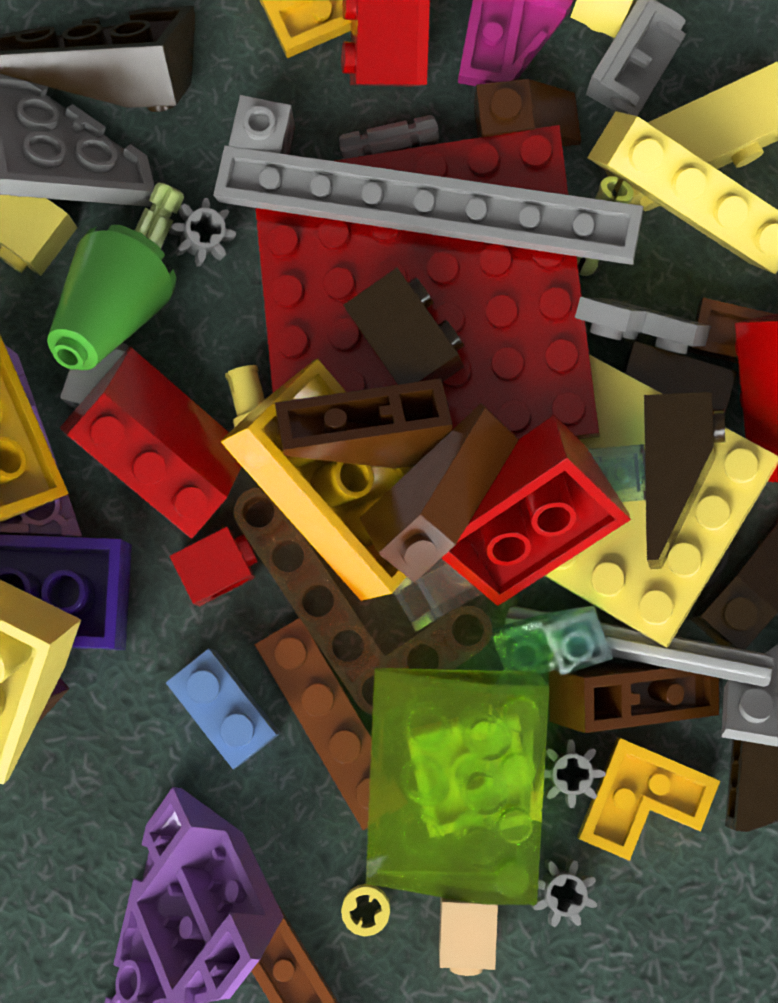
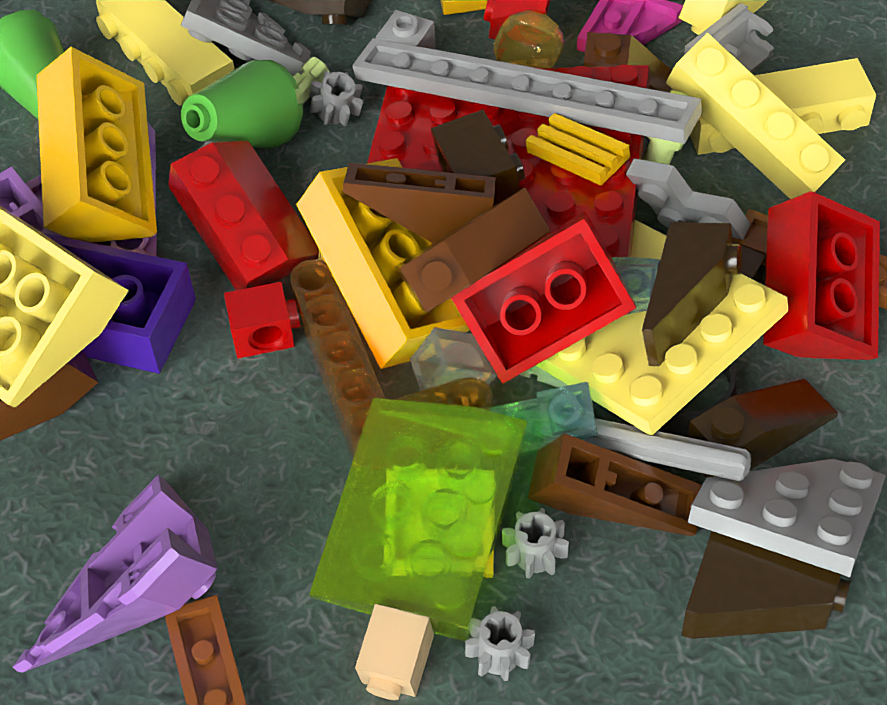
camera: 15 degrees right, 30 degrees down
medium blue brick [166,648,280,769] -> none
dark orange plate [254,617,409,830] -> none
light yellow bush [341,884,390,937] -> none
yellow plate [577,737,720,861] -> none
none -> clear yellow hair [493,10,564,68]
none -> yellow tile [525,113,630,186]

